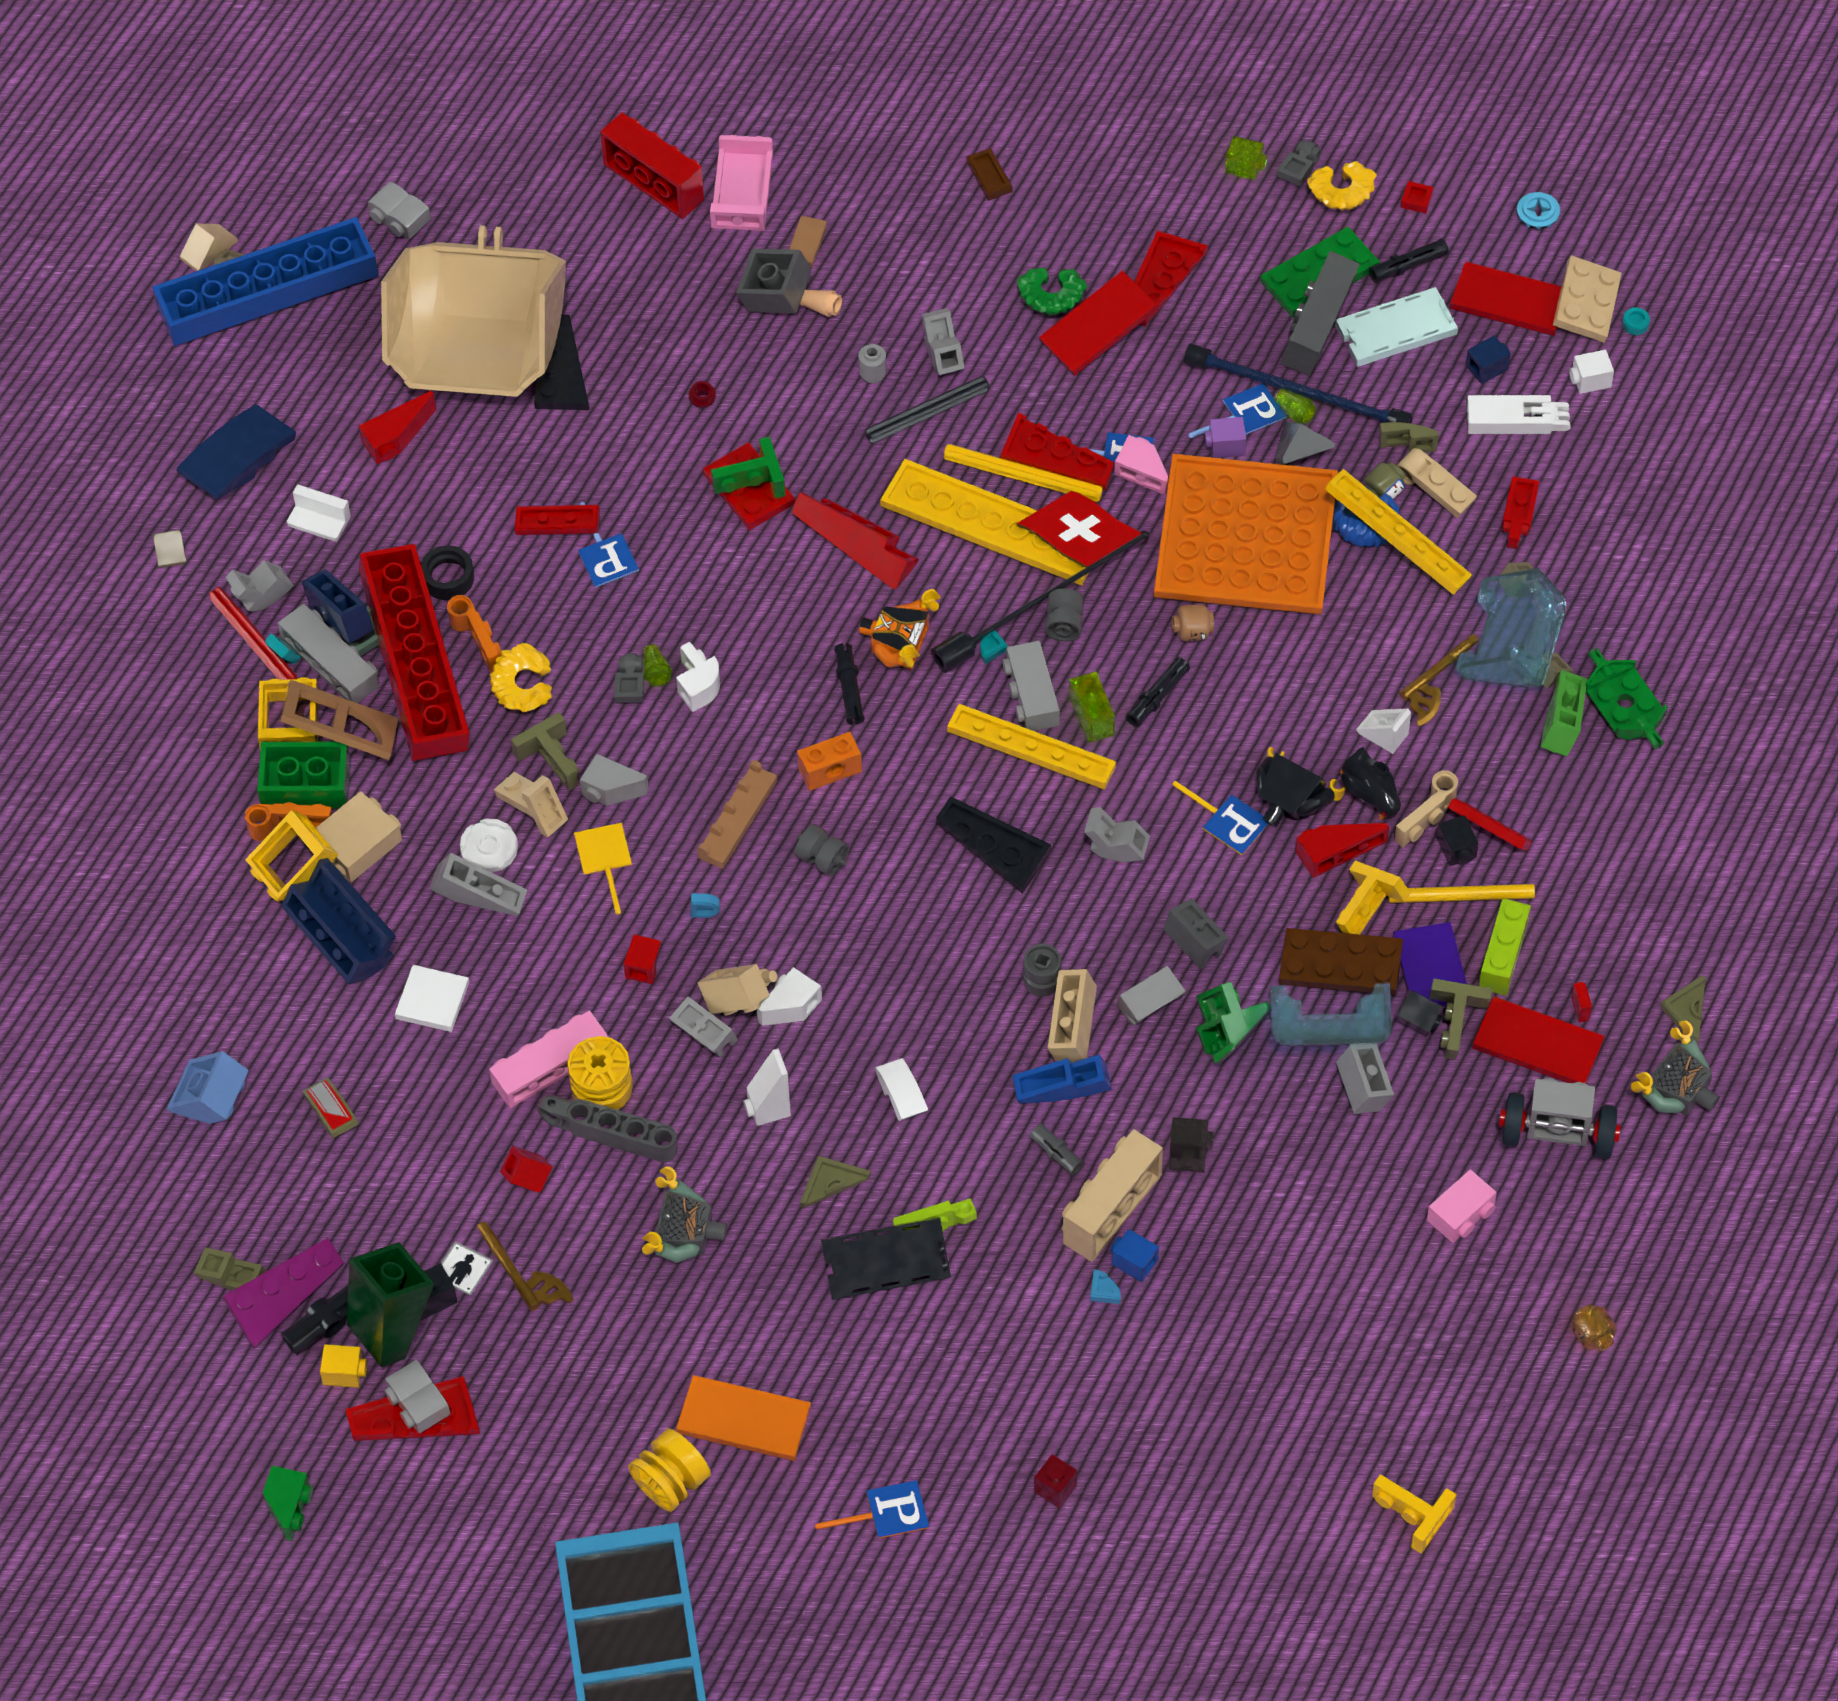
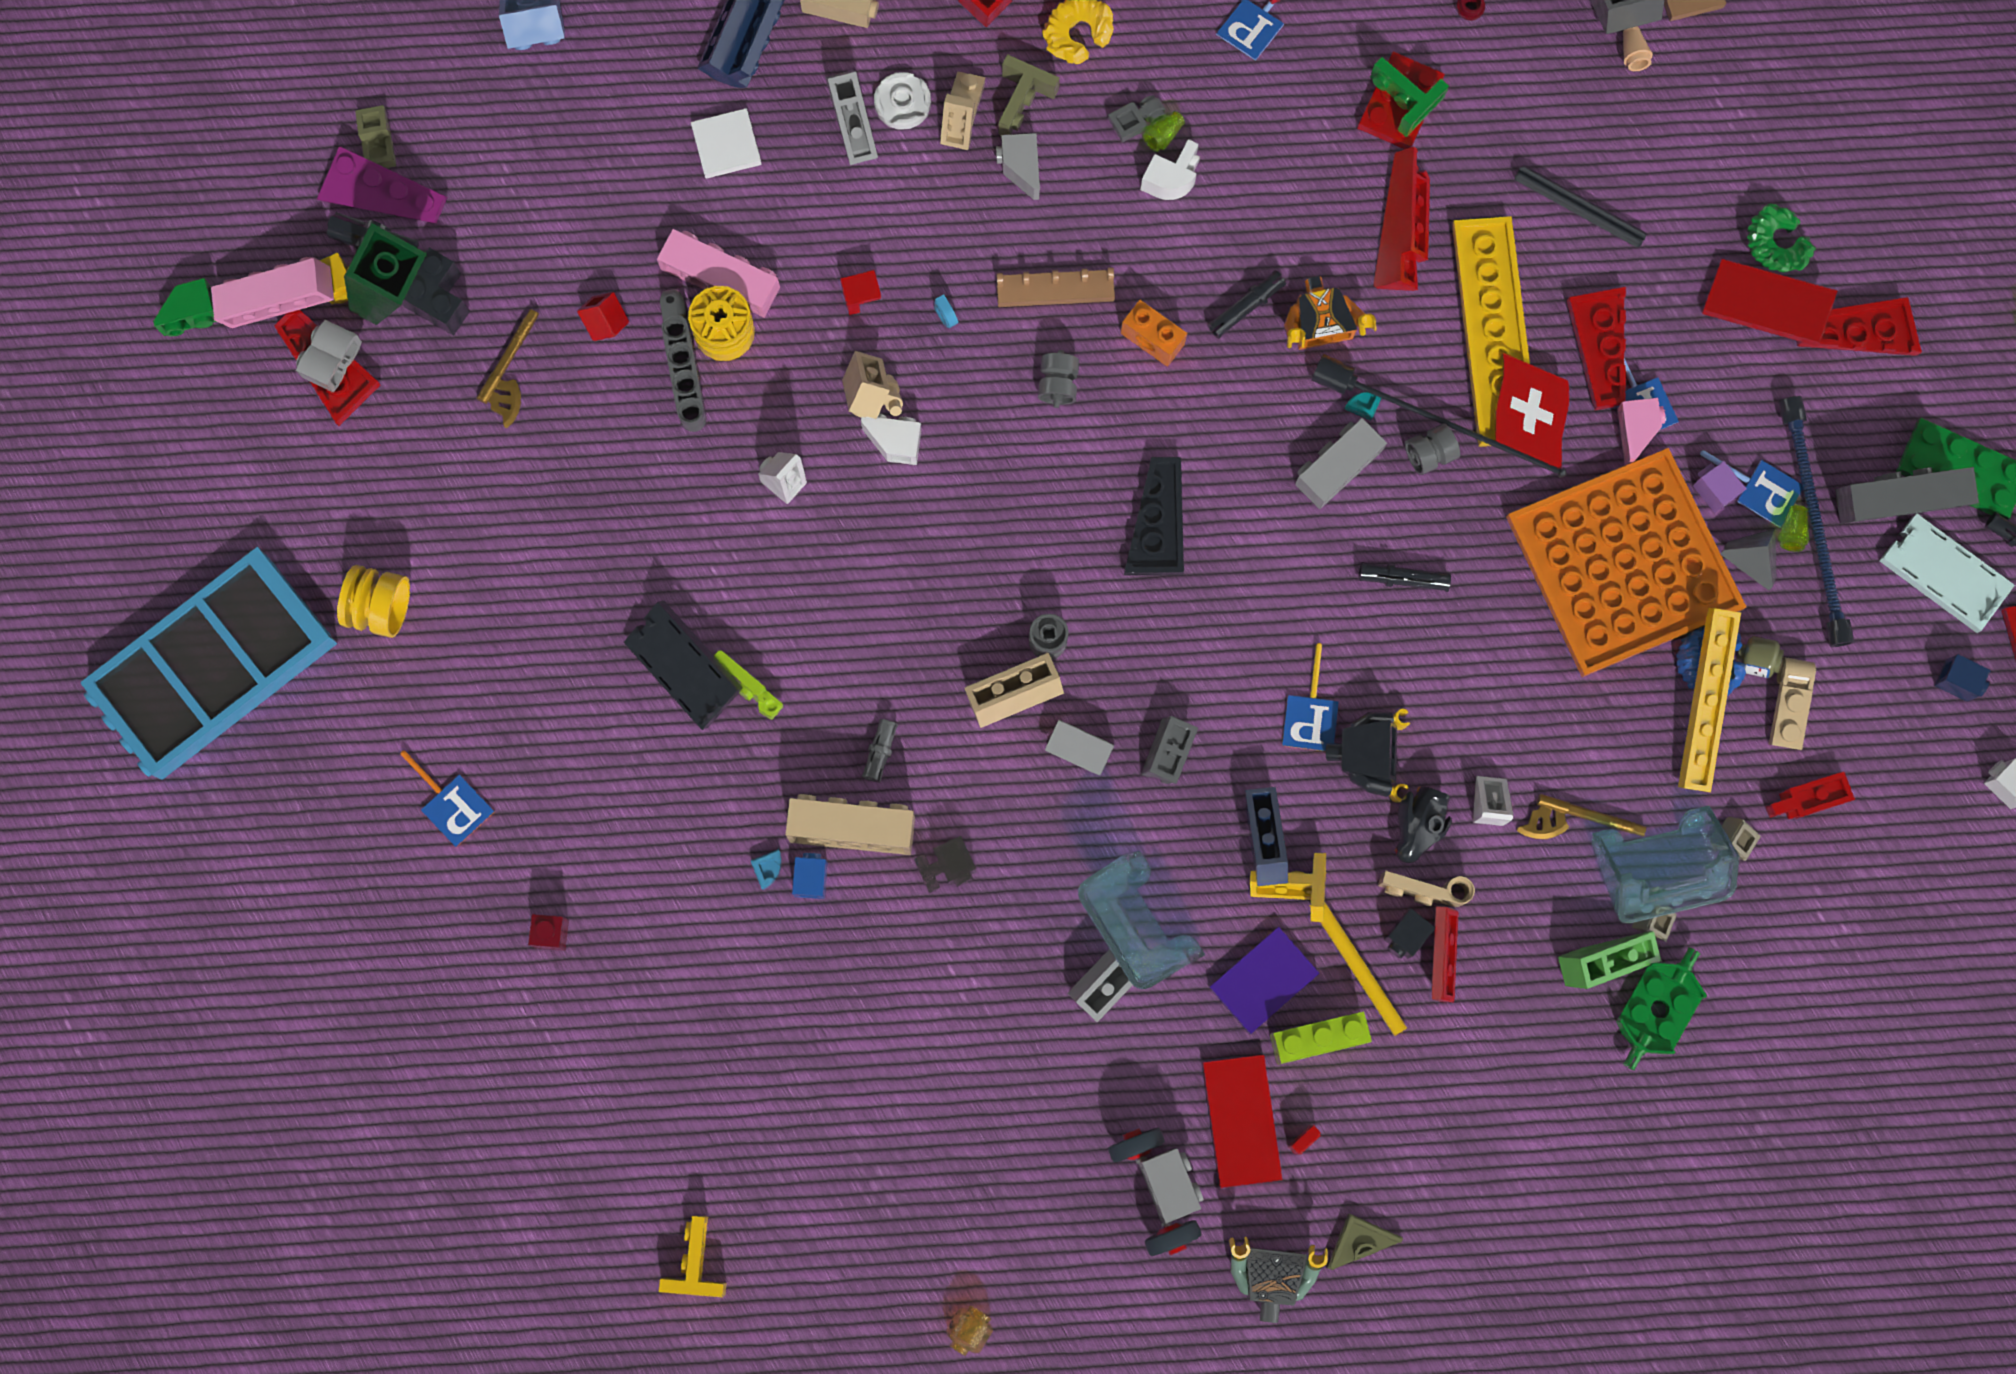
camera: 55 degrees right, 20 degrees up
slope [302,1077,358,1138] -> none
sticker [441,1242,493,1296] -> none
yellow piece [574,823,632,915] -> none
torso [642,1167,727,1263] -> none
light grey hinge [669,997,738,1057] -> none
orange tile [676,1375,811,1461] -> none
olive tile [800,1155,871,1208] -> none
light grey brick [858,344,886,384] -> none
white slope [875,1058,928,1121] -> none
light grey brick [921,308,965,375] -> none
yellow axle [944,444,1103,502] -> none
yellow plate [947,704,1116,790] -> none
reddish brown tile [966,148,1013,201] -> none
blue slope [1013,1054,1112,1103] -> none
clear neon green brick [1069,671,1115,743] -> none
light grey brick [1084,807,1150,862] -> none
medium nougat head [1171,604,1214,641] -> none
green piece [1196,982,1269,1064] -> none
reddish brown plate [1279,928,1403,995] -> none
red slope [1295,823,1389,878] -> none
olive slope [1379,422,1439,453] -> none
black brick [1394,990,1443,1036] -> none
bright pink brick [1427,1169,1497,1243] -> none
olive bracket [1429,979,1492,1060] -> none
white hinge [1466,395,1570,434] -> none
none -> bright pink brick [211,257,334,328]
none -> dark blue brick [1245,787,1288,886]

